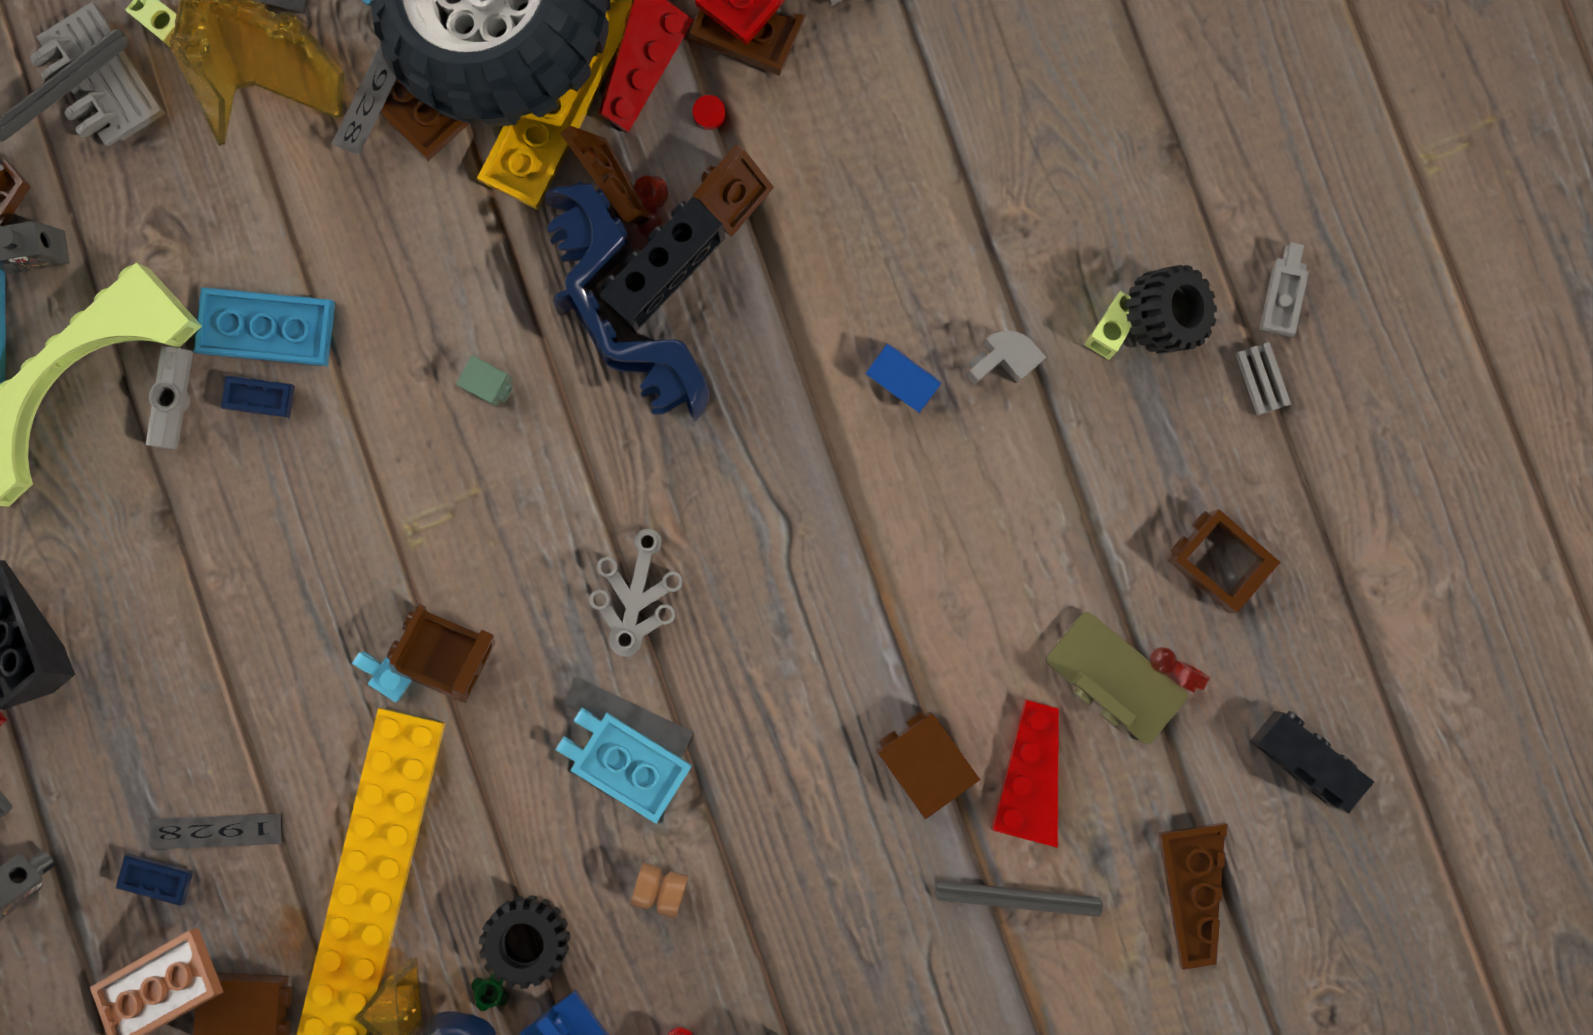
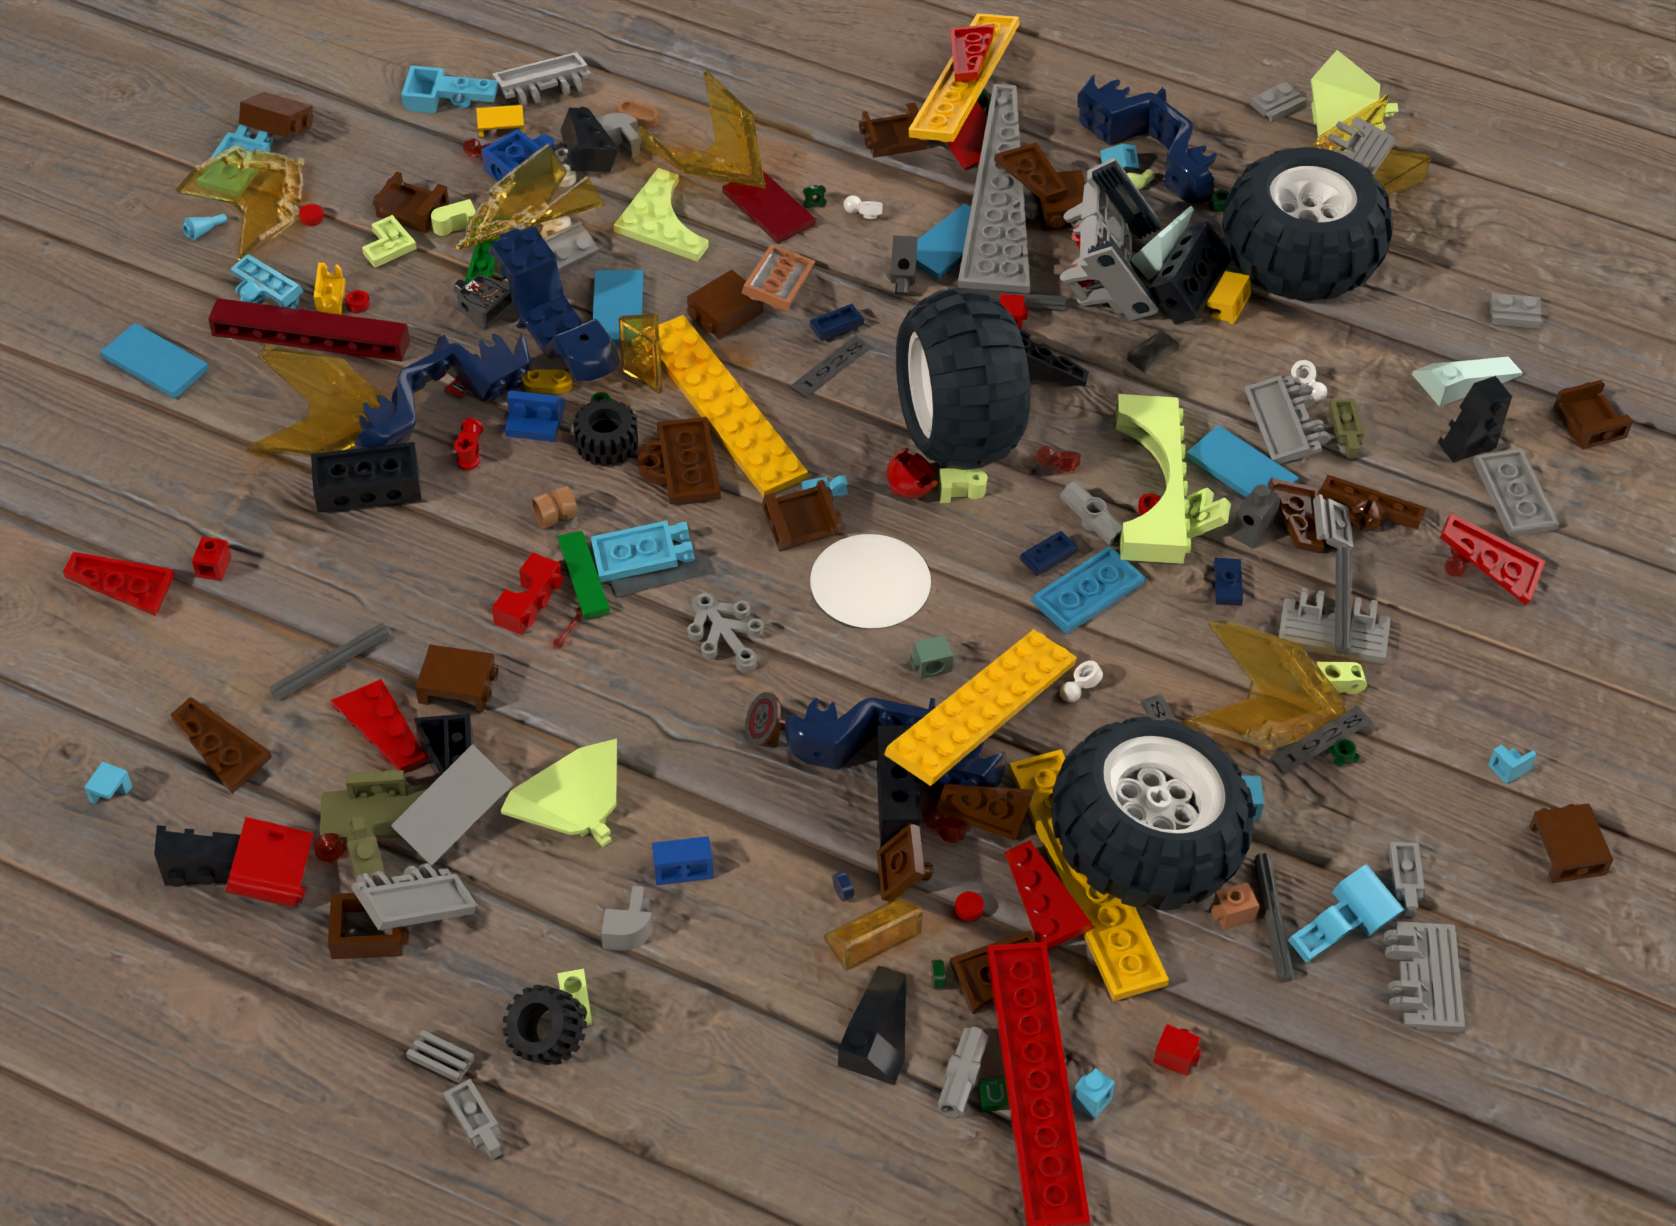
camera: 135 degrees right, 35 degrees down
none -> medium azure panel [84,762,132,804]
none -> red door [225,817,313,908]
none -> olive hinge [346,816,386,882]
none -> light grey hinge [351,863,478,930]
none -> light grey tile [391,744,514,866]
none -> black wedge [414,713,474,779]
none -> red arch [492,552,563,635]
none -> yellowish green panel [501,738,617,848]
none -> clear red hinge [553,607,583,648]
none -> green tile [557,531,610,620]
none -> reddish brown plate [637,417,721,504]
none -> shield [745,692,786,747]
none -> white sticker [810,534,931,628]
none -> clear yellow slope [823,898,923,971]
none -> dark blue tile [832,871,854,902]
none -> black wedge [838,965,906,1085]
none -> yellow plate [884,629,1077,786]
none -> red cylinder [886,448,938,499]
none -> black wheel [896,288,1030,470]
none -> dark green tile [931,959,946,990]
none -> yellowish green leg [938,468,988,503]
none -> clear red plate [1036,446,1081,472]
none -> white plate [1059,661,1103,703]
none -> red tile [1137,493,1161,515]
none -> yellowish green plate [1185,487,1231,538]
none -> dark blue plate [1214,558,1243,606]

